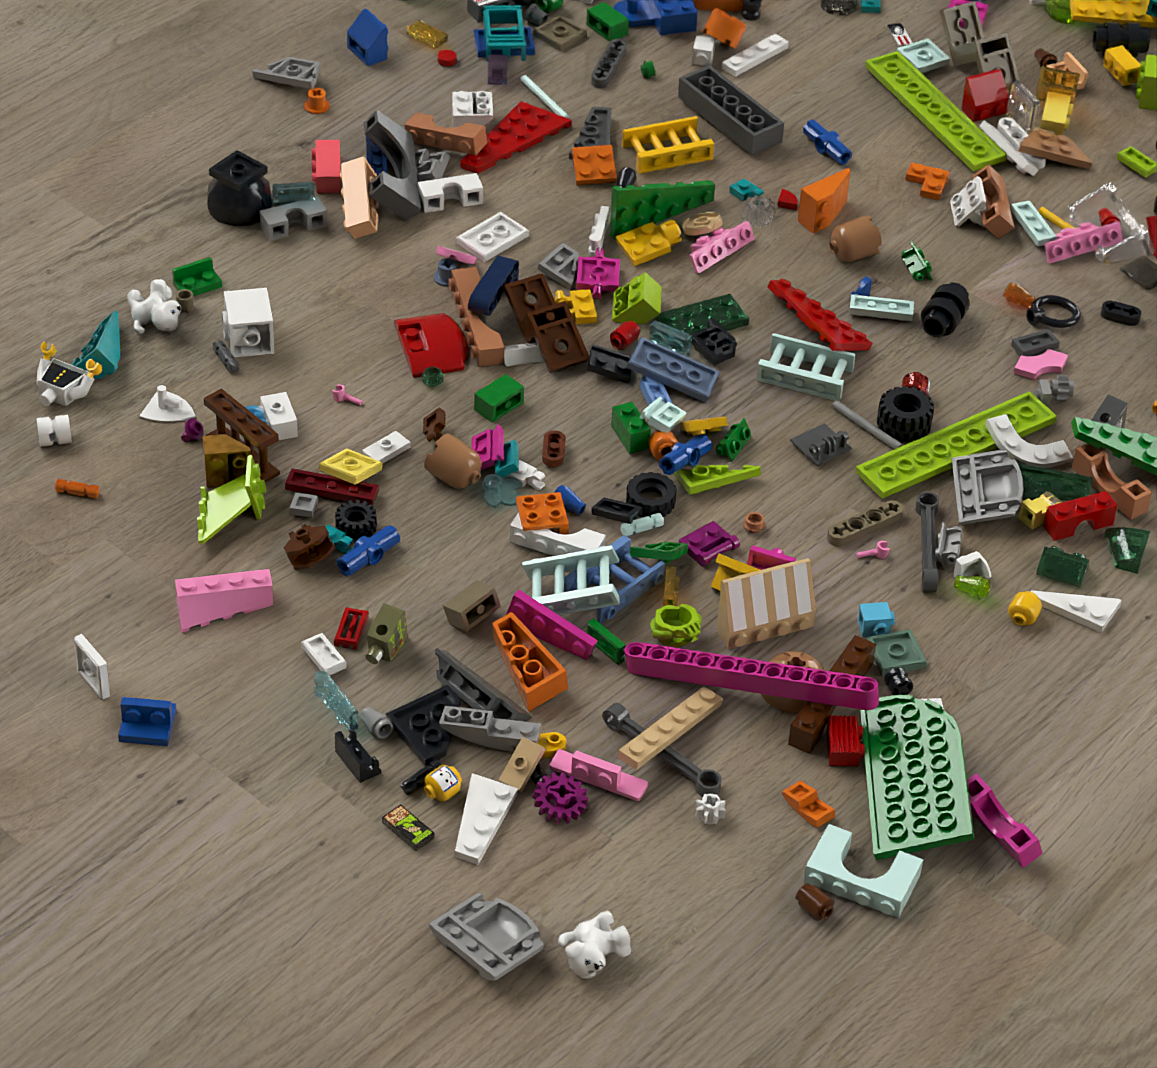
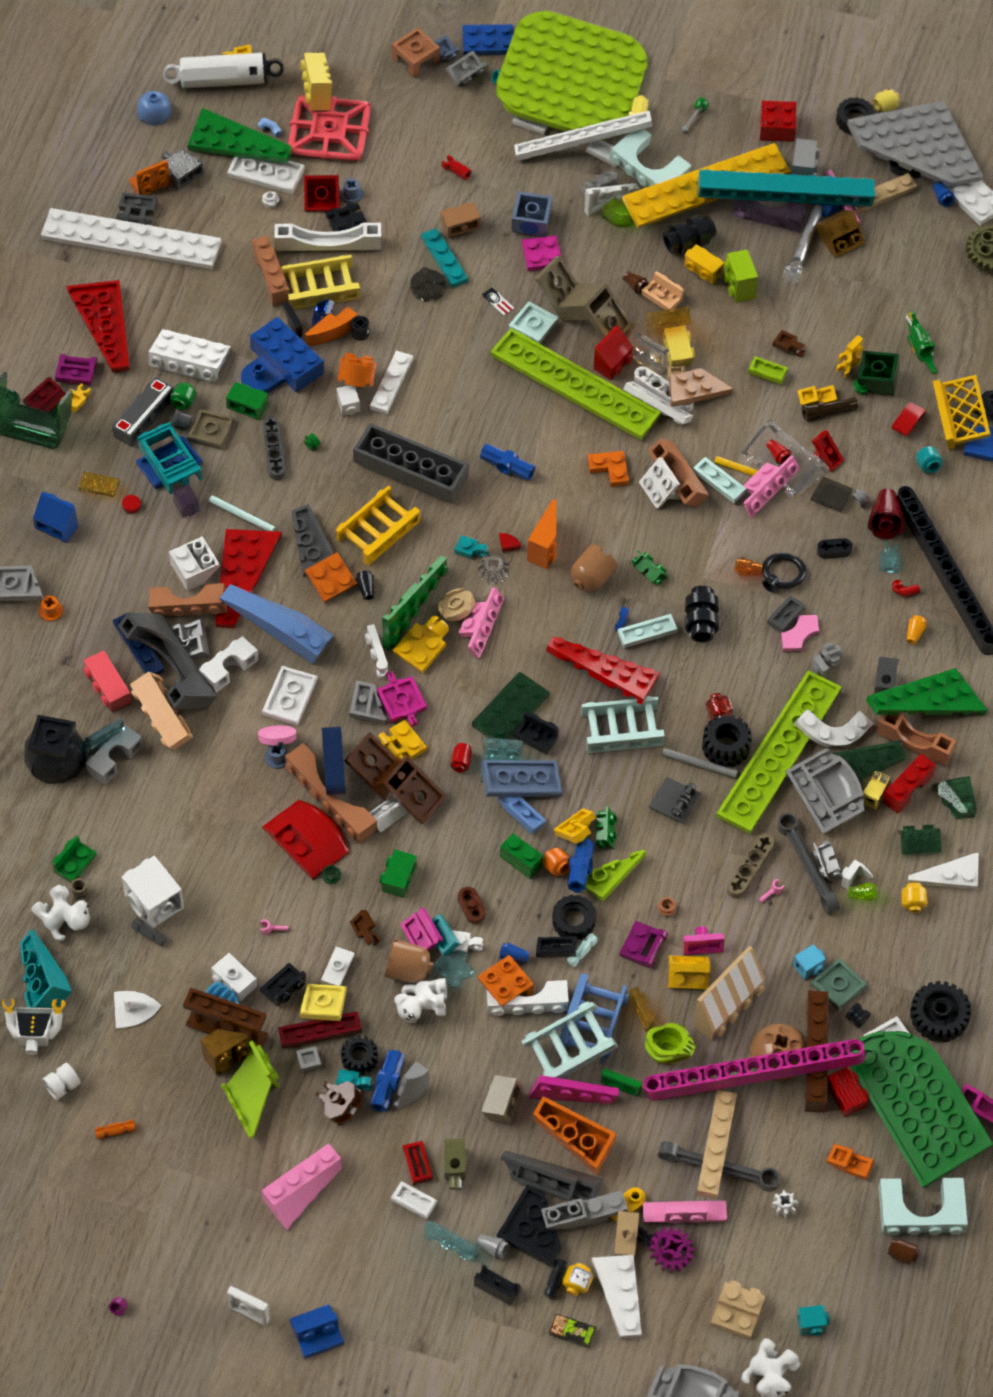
camera: 25 degrees left, 15 degrees up
magenta plate [181,418,204,442] -> none
black plate [587,344,631,383] -> none
lime slope [612,272,662,324] -> none
green wing [630,541,688,564] -> none
light aqua plate [639,397,687,433] -> none
none -> medium blue wedge [219,584,334,664]
none -> black bracket [260,963,306,1007]
none -> light grey slope [393,1062,429,1110]
none -> white animal [394,978,447,1023]
none -> tan plate [710,1281,765,1340]
none -> teal brick [797,1305,830,1336]
none -> black wheel [910,981,971,1042]

